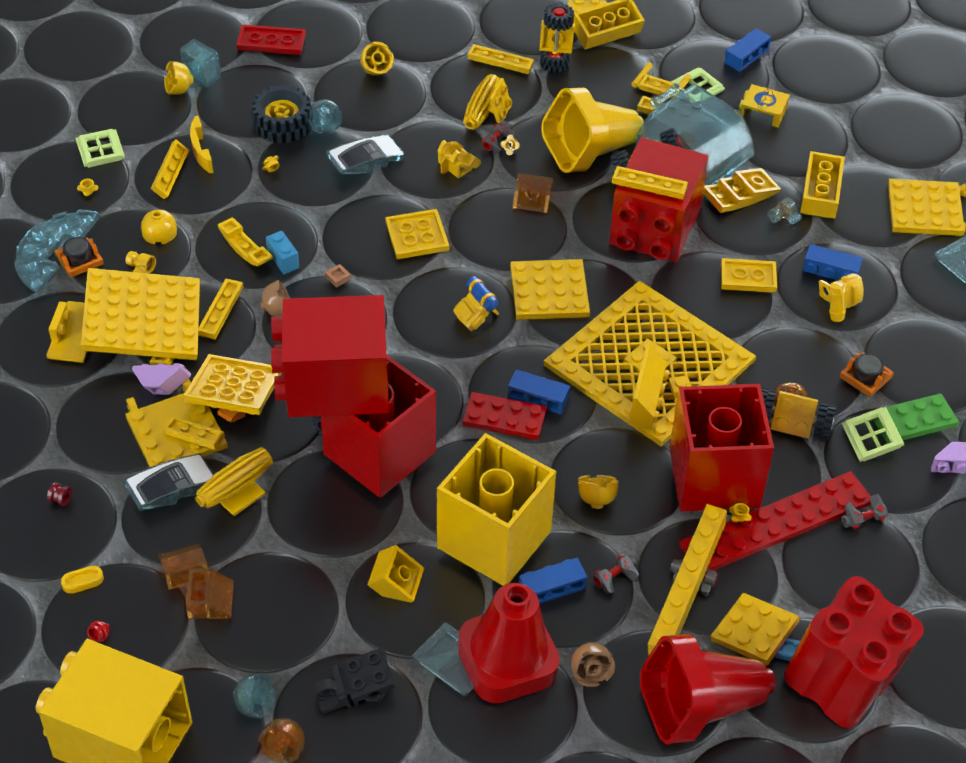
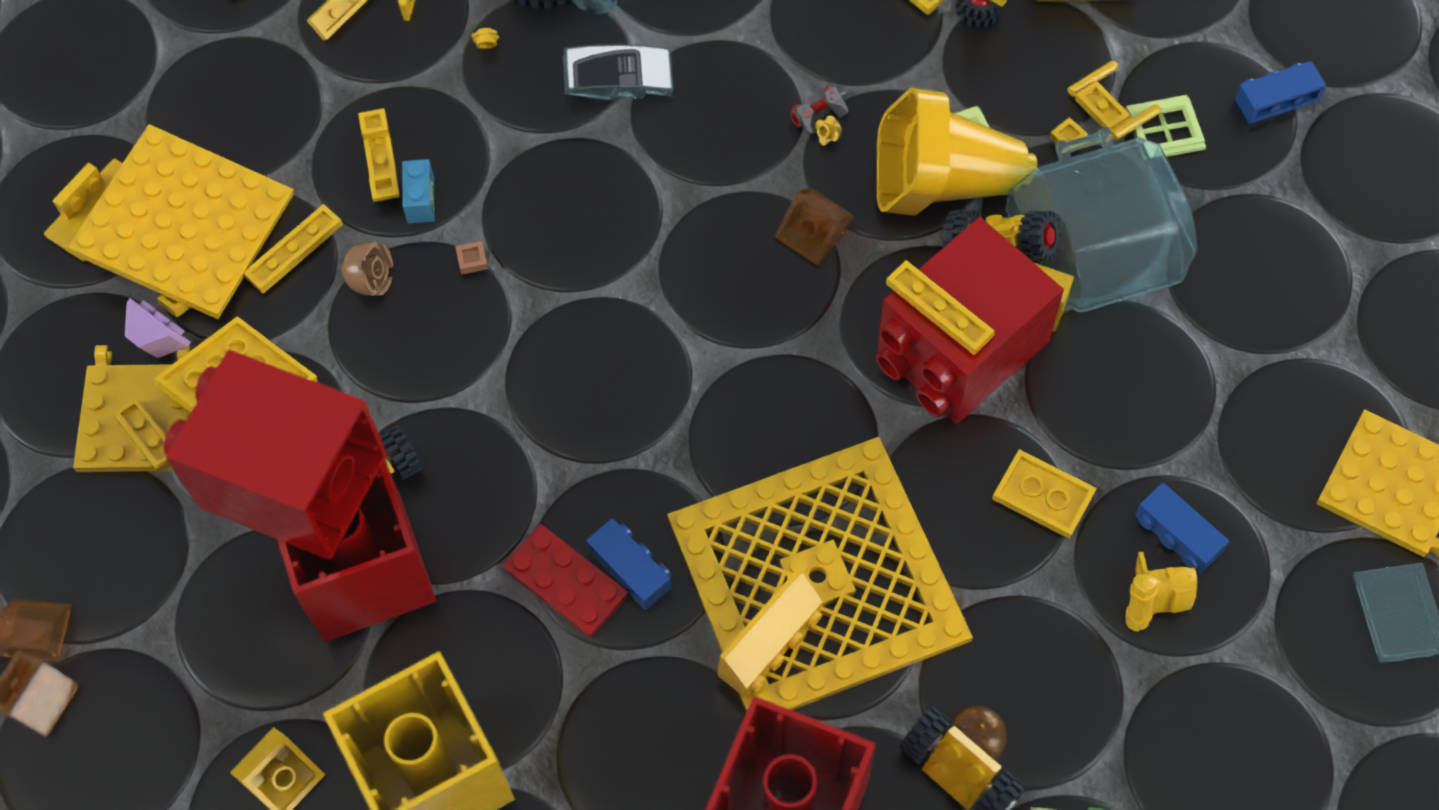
camera: 30 degrees right, 15 degrees up
clear light blue plate [14,210,100,293] -> none
piece [54,237,104,278] -> none
slope [123,453,214,510] -> none
yellow piece [125,251,156,274] -> none
yellow cylinder [141,209,177,244] -> none
yellow plate [195,447,273,516] -> none
yellow plate [385,209,449,259] -> none
yellow piece [437,140,481,178] -> none
yellow piece [453,276,500,331] -> none
yellow plate [463,74,512,130] -> none
yellow plate [510,259,590,320] -> none
yellow cylinder [578,475,618,509] -> none
yellow plate [668,375,691,397] -> none
yellow slope [703,168,781,213] -> none
yellow panel [739,84,790,127] -> none
clear light blue piece [768,198,802,224] -> none
yellow brick [800,151,845,219] -> none
piece [840,352,894,397] -> none

